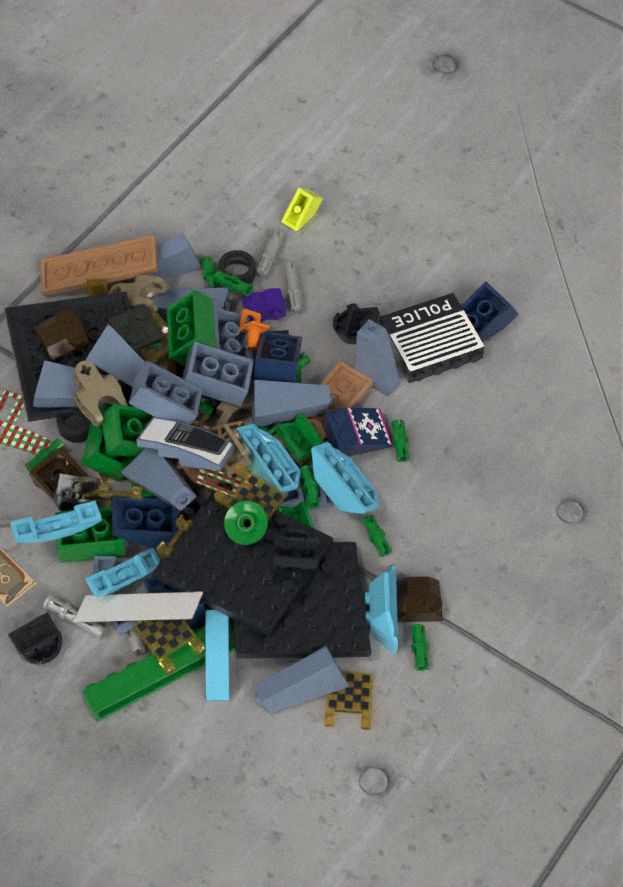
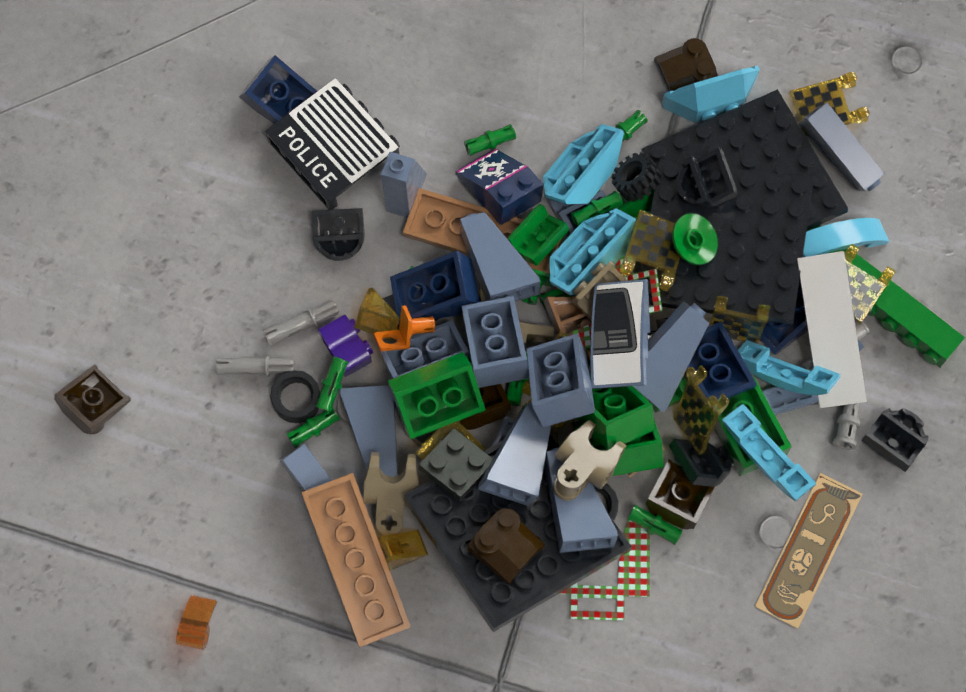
camera: 105 degrees left, 15 degrees up
neon yellow slope [281,188,324,231] -> none
green pin [411,624,429,671] -> none
none -> dark brown slope [54,364,131,434]
none -> clear orange panel [176,596,217,650]
none -> clear yellow slope [354,288,400,340]
none -> black tyre [611,152,662,202]

